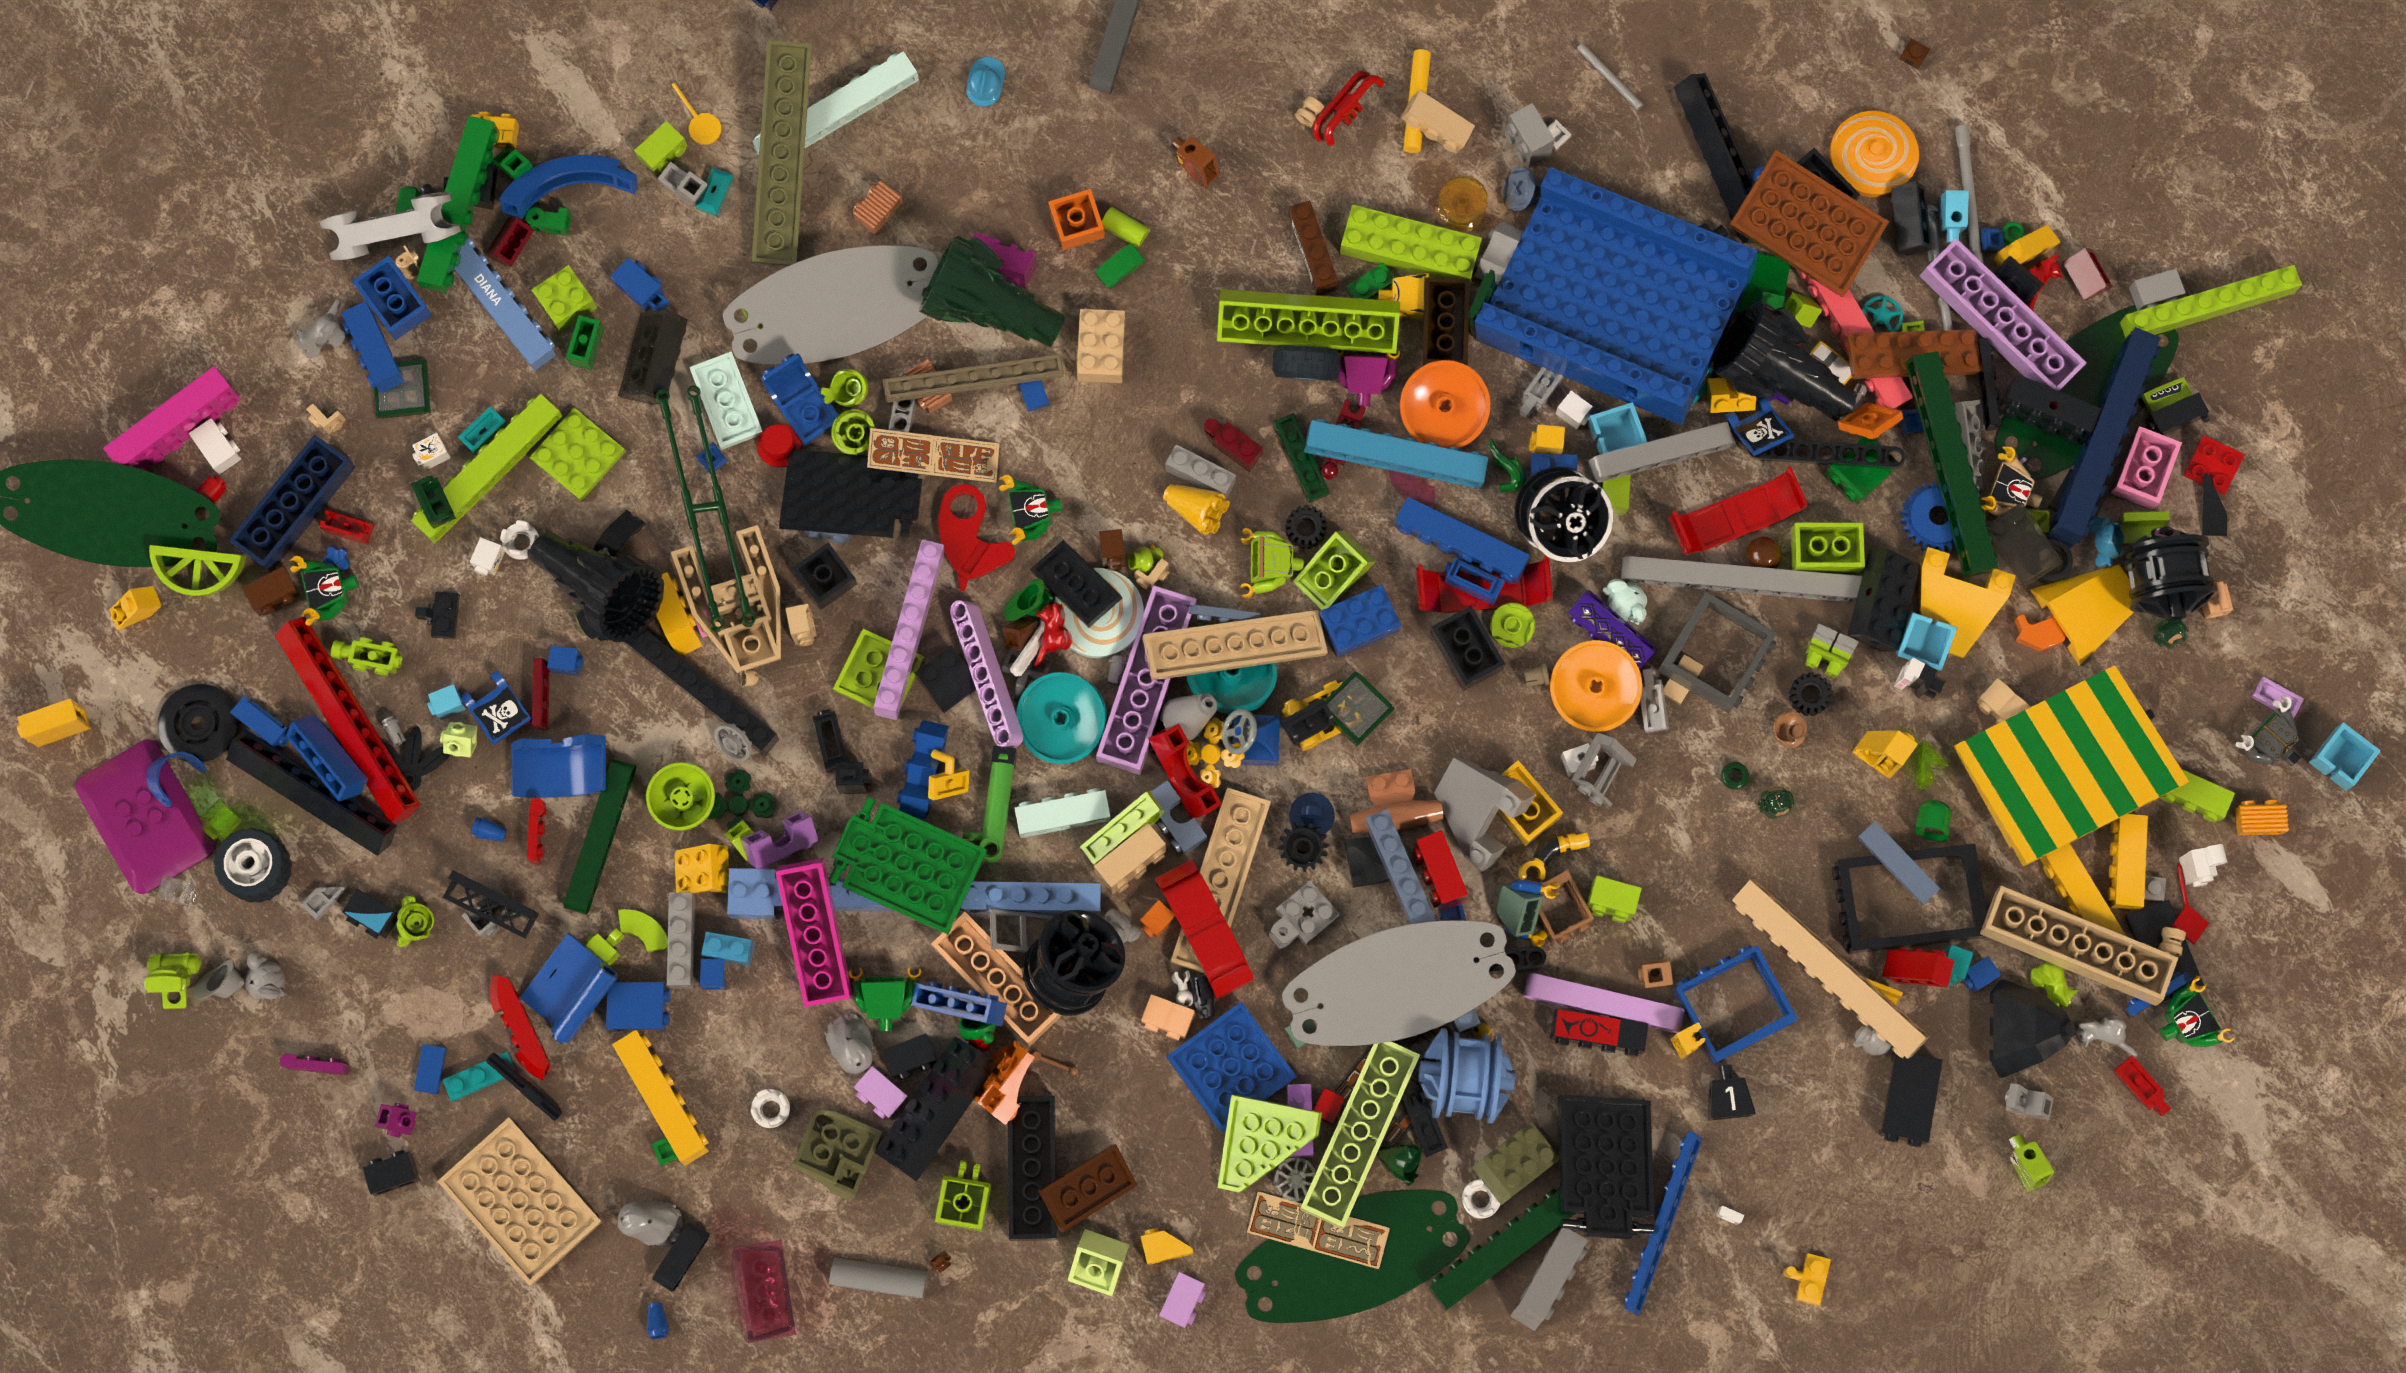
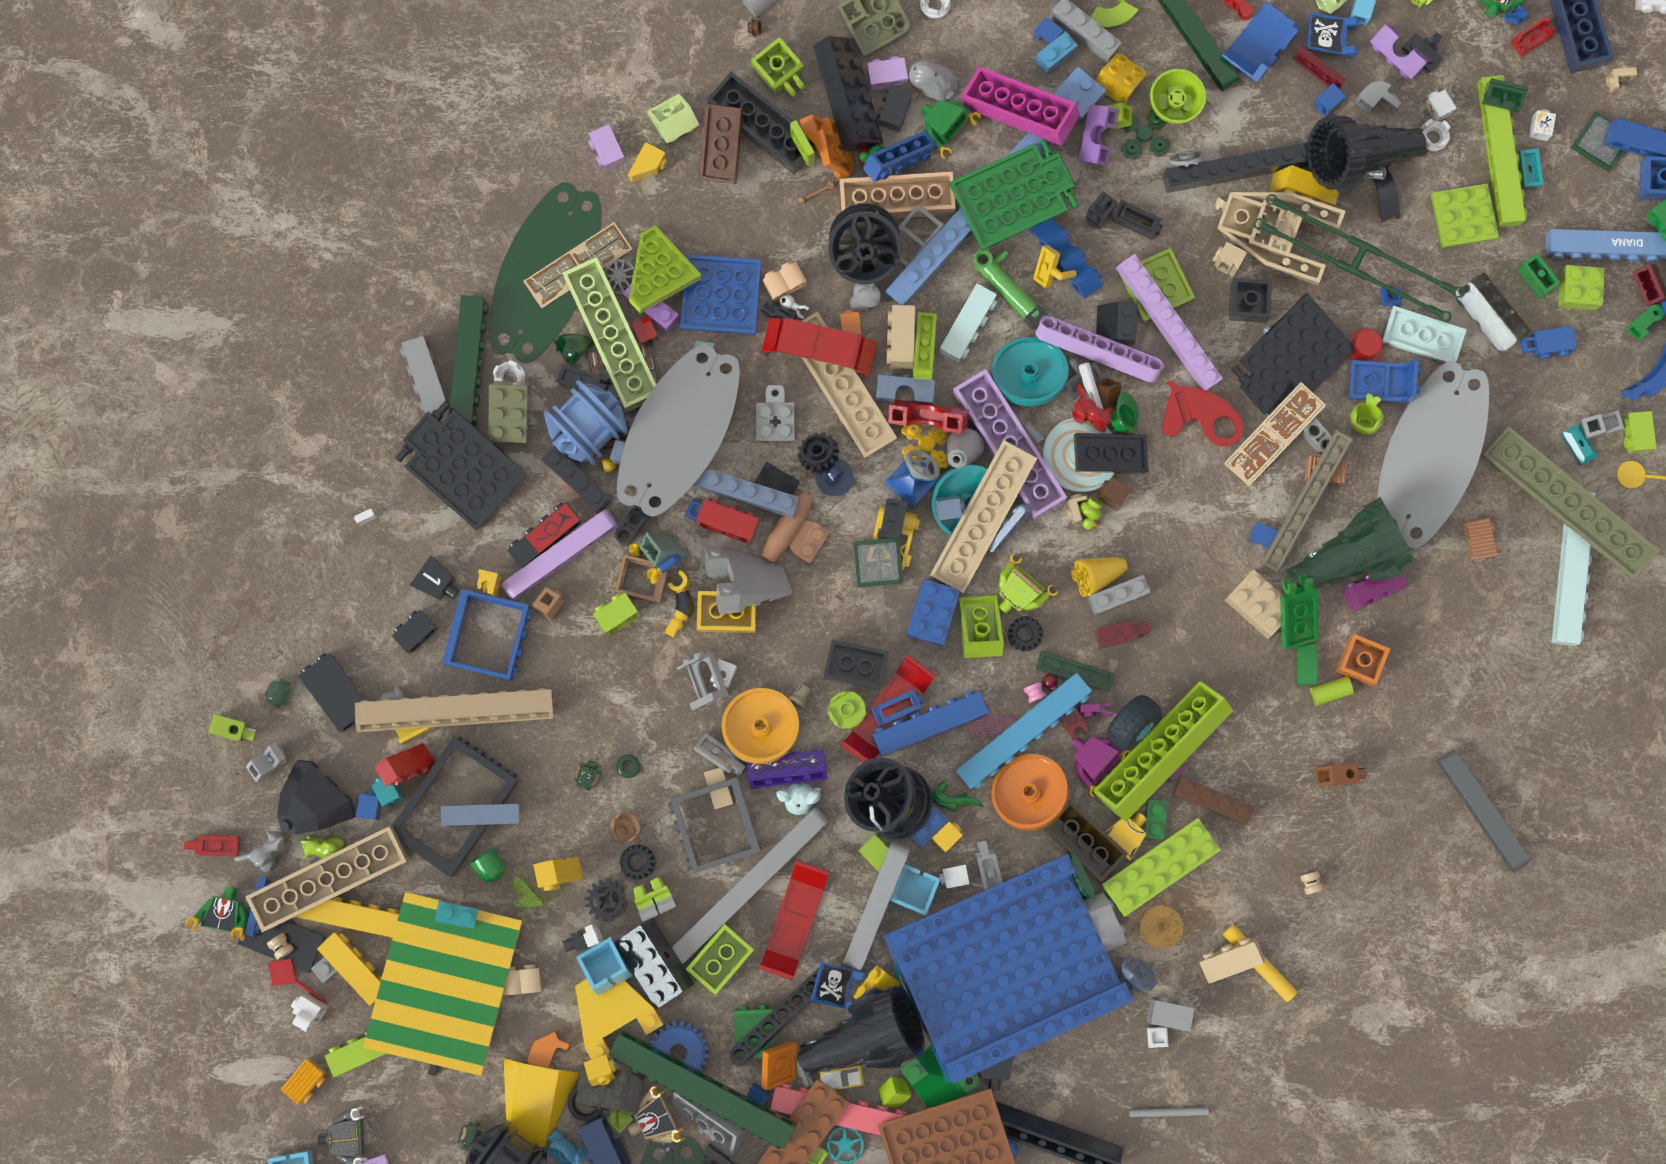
camera: 135 degrees right, 5 degrees up
lime cone [831,409,875,454] -> none
dark azure piece [967,57,1005,107] -> none
torso [999,475,1062,545] -> none
red piece [1313,71,1384,146] -> none
blue plate [1624,1131,1703,1316] -> none
reddish brown hair [1746,537,1782,569] -> none
yellow plate [1783,1253,1831,1306] -> none
none -> clear green head [264,678,294,708]
none -> black brick [392,610,439,654]
none -> teal brick [435,901,478,929]
none -> black brick [541,446,612,514]
none -> black gear [584,879,627,922]
none -> yellow brick [584,1055,616,1086]
none -> lime tile [790,120,815,167]
none -> sand blue brick [935,496,965,521]
none -> bright pink wheel [1024,682,1047,703]
none -> magenta plate [1078,702,1113,718]
none -> green tile [1280,573,1319,650]
none -> light grey brick [1354,81,1402,114]
none -> arch [1370,23,1430,79]

